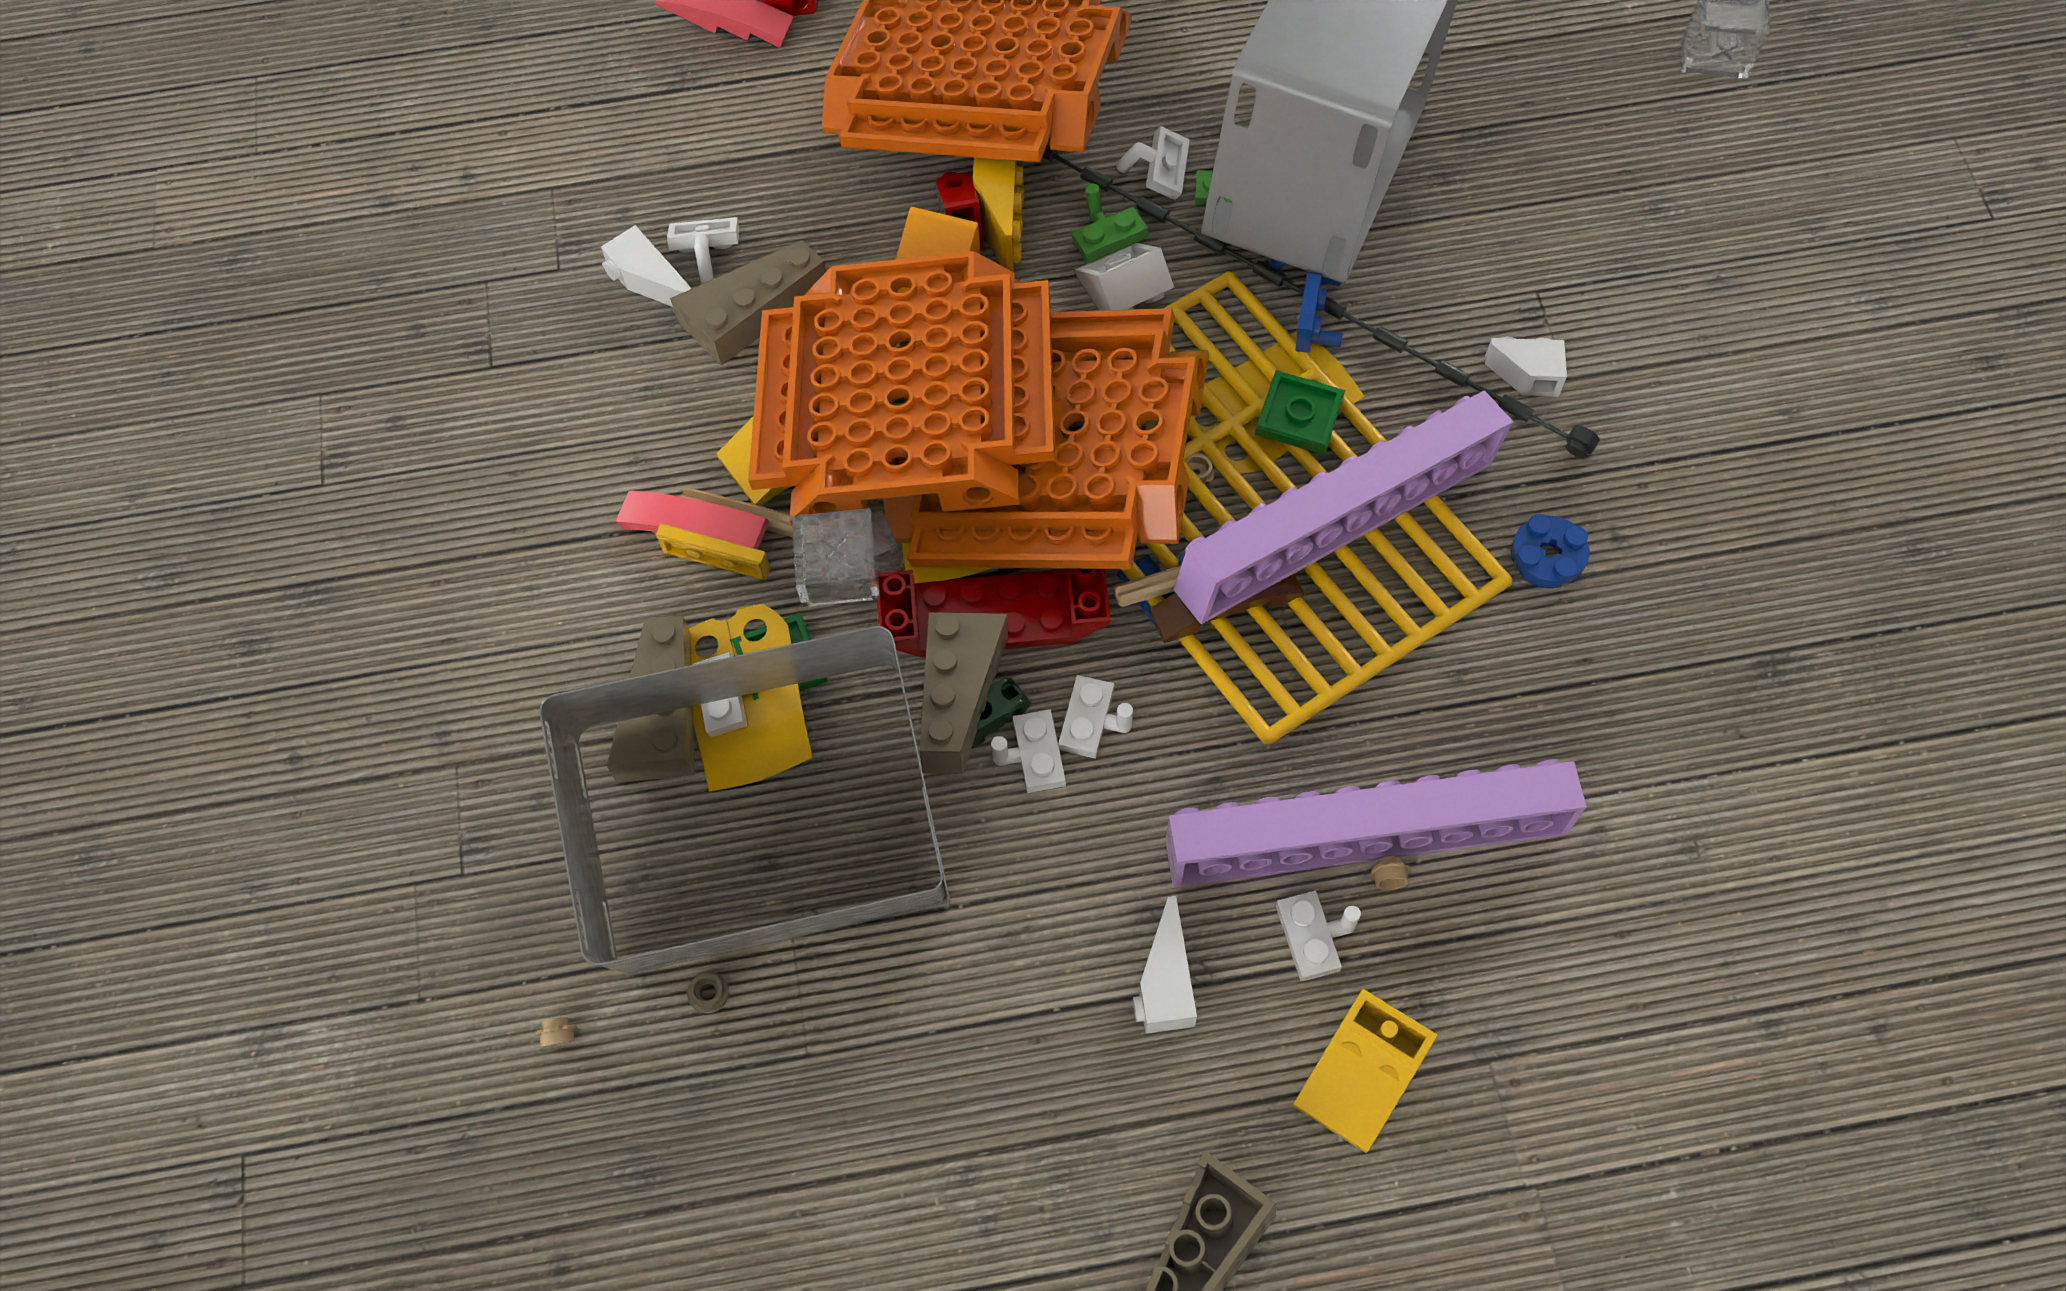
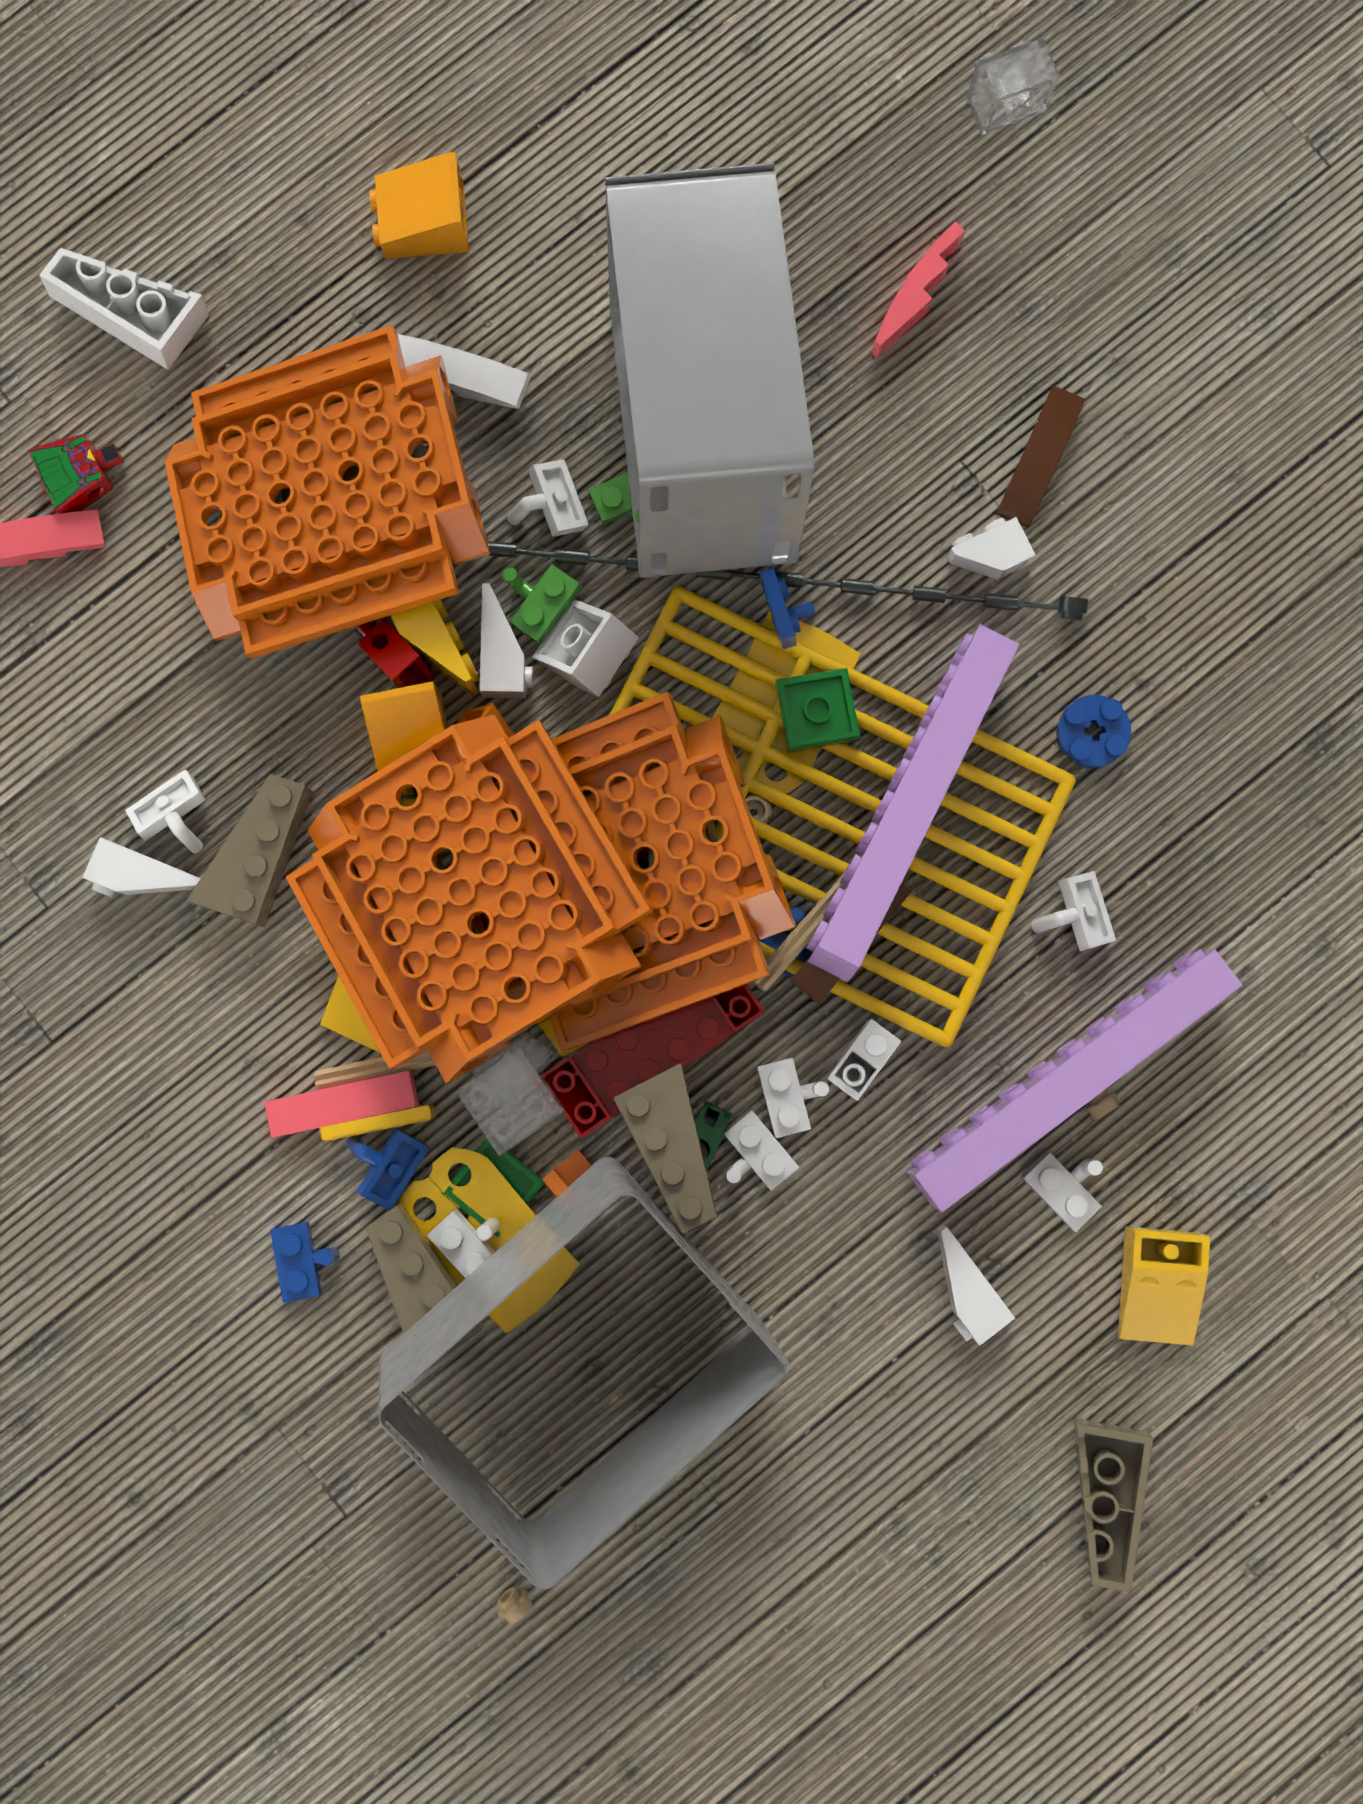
camera: 30 degrees left, 20 degrees up
none -> blue plate [270,1221,340,1303]
none -> blue plate [346,1127,430,1211]
none -> white slope [398,334,531,409]
none -> white slope [480,583,533,699]
none -> orange panel [542,1150,592,1197]
none -> white slope [827,1019,901,1101]
none -> coral slope [872,221,965,359]
none -> reddish brown slope [996,385,1085,528]
none -> white plate [1031,871,1116,951]

